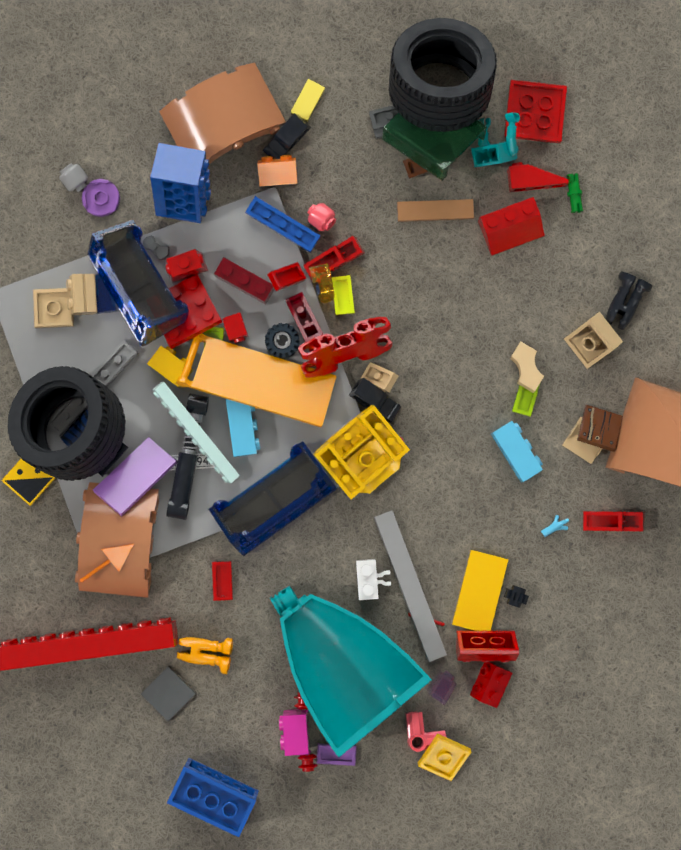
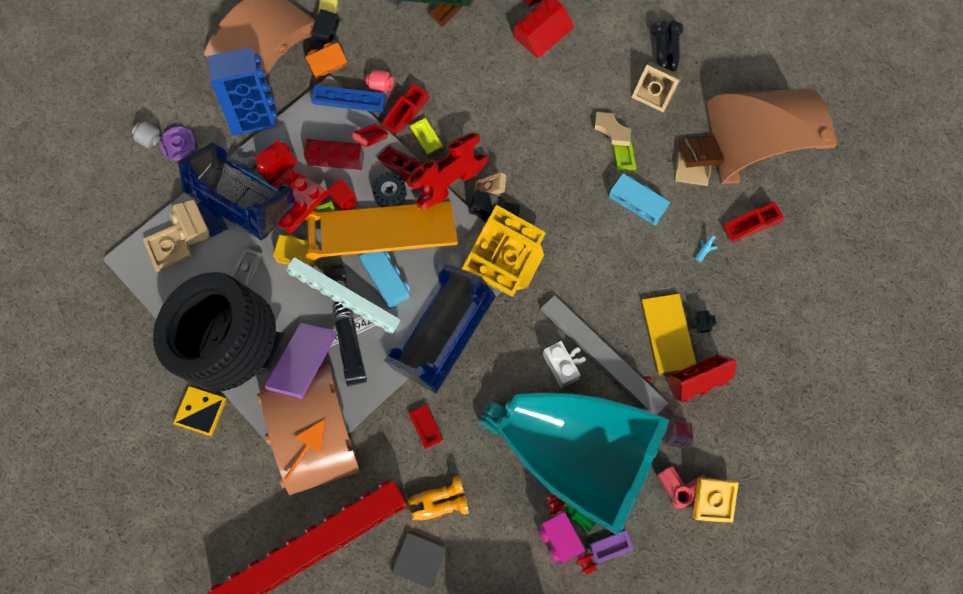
camera: 20 degrees left, 15 degrees down
clear yellow leg [309,263,335,303] -> none
medium nougat tile [397,199,474,222] -> none
red bracket [470,662,513,708] -> none

